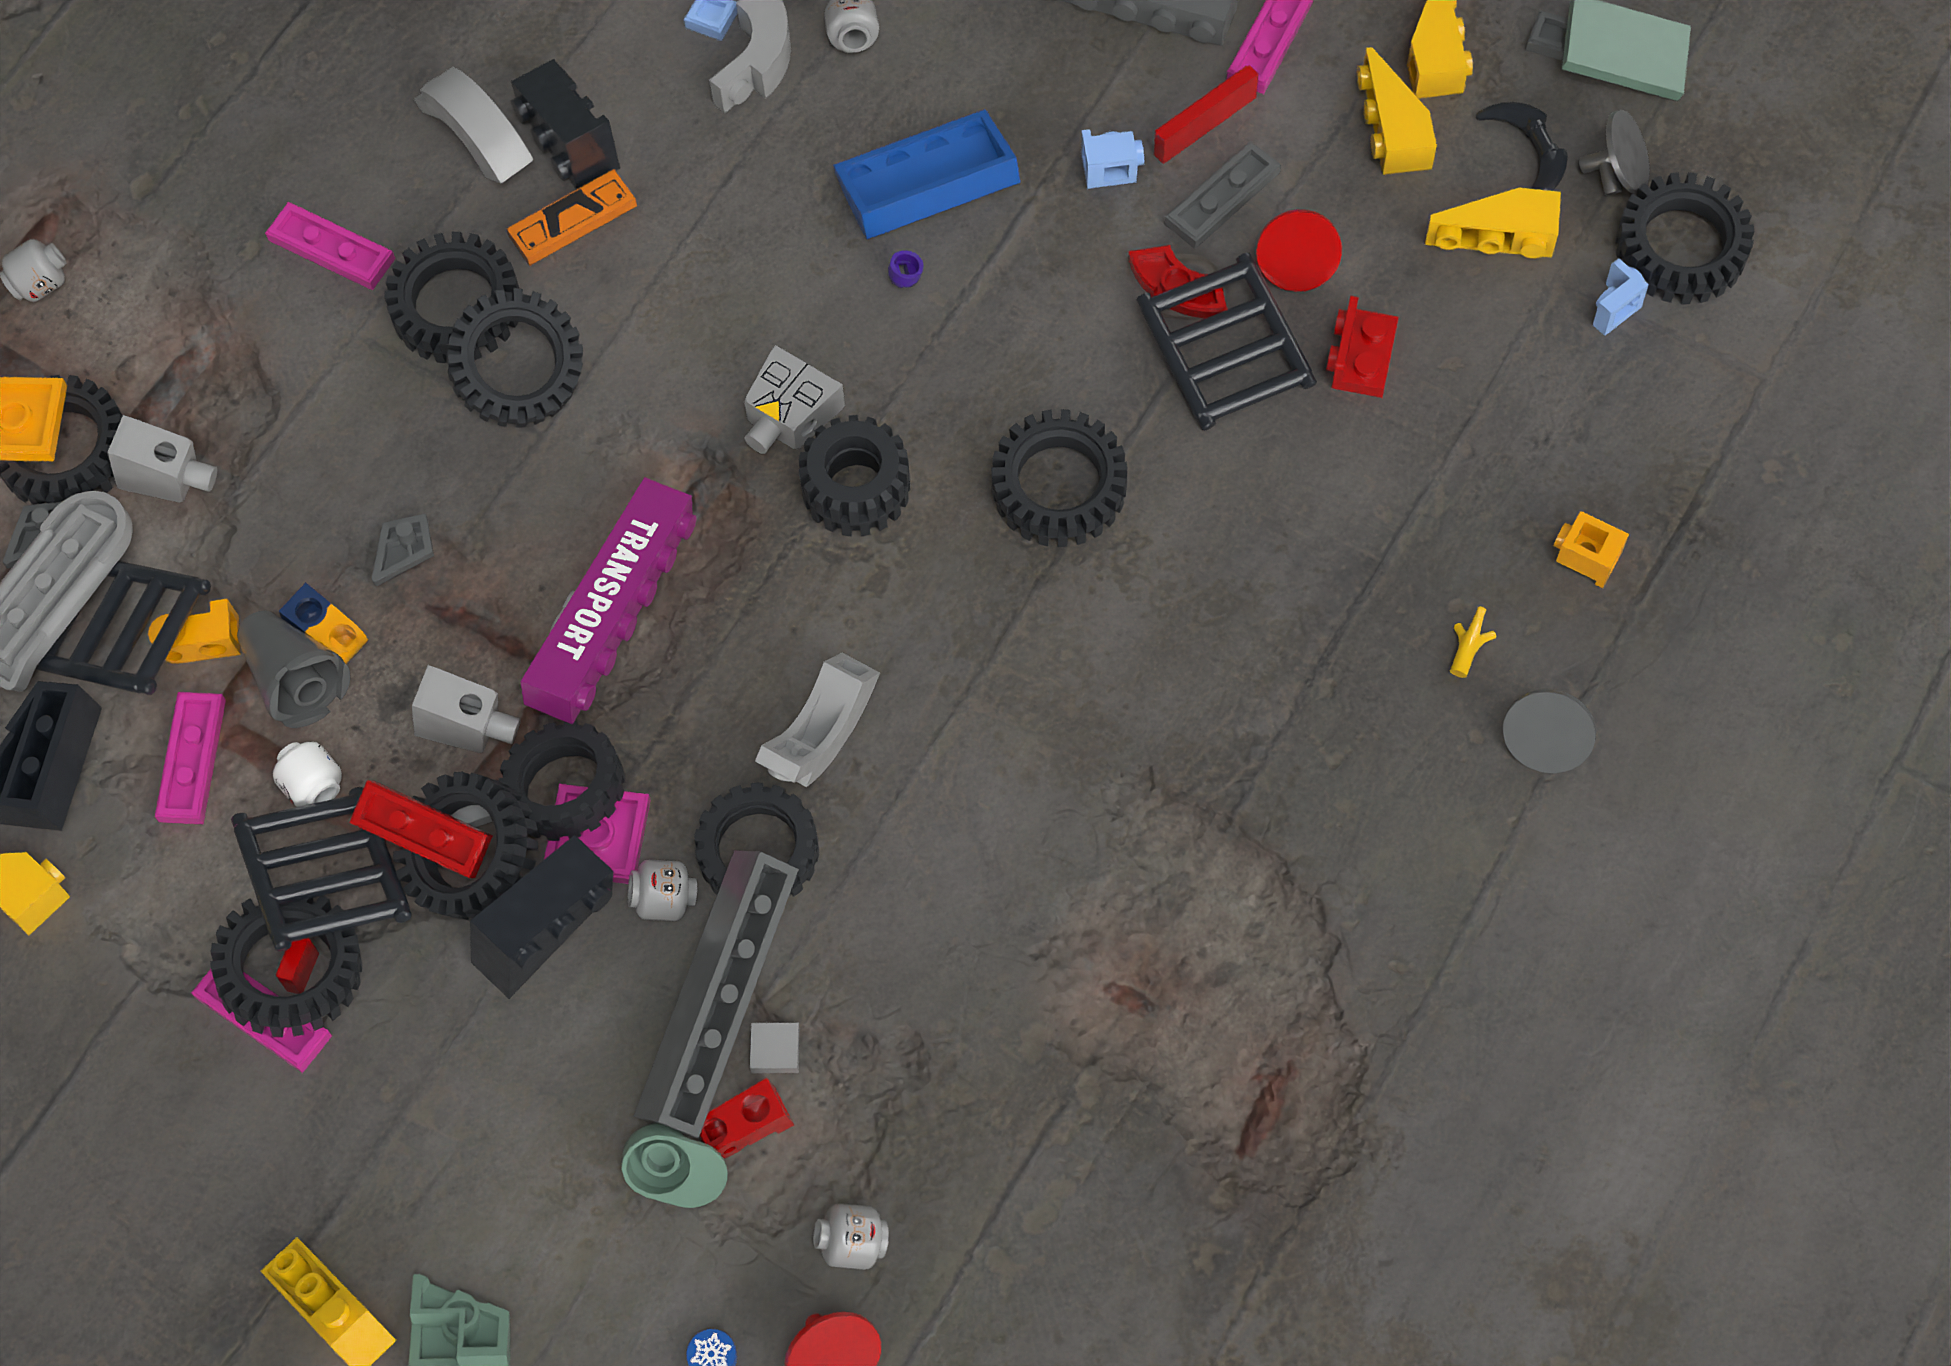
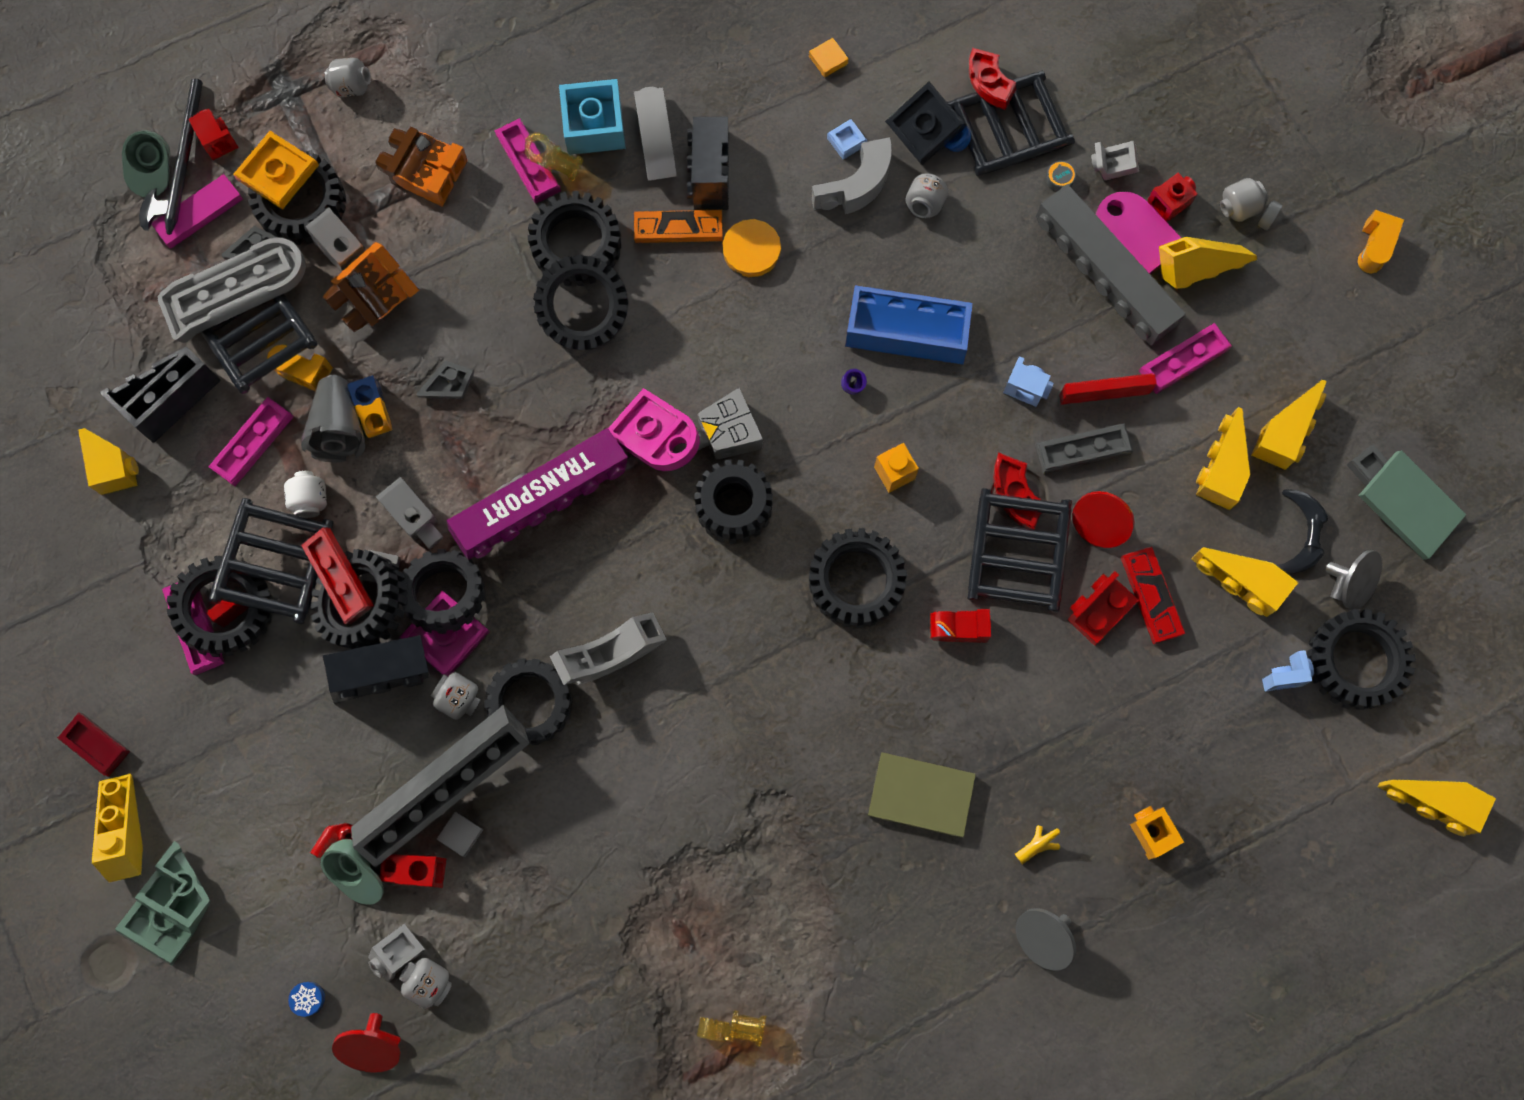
camera: 30 degrees right, 10 degrees up
none -> dark red tile [57,712,130,777]
none -> red arm [310,823,353,859]
none -> hips [323,242,420,332]
none -> light grey bracket [368,924,424,982]
none -> hips [375,126,468,207]
none -> clear yellow connector [524,132,583,182]
none -> medium azure brick [559,79,626,155]
none -> dark pink tile [608,388,700,471]
none -> clear yellow connector [697,1010,767,1047]
none -> light orange tile [722,219,781,277]
none -> olive tile [868,752,976,838]
none -> light orange brick [874,443,919,493]
none -> red leg [930,609,991,643]
none -> red tile [1121,546,1185,645]
none -> yellow slope [1378,780,1496,837]

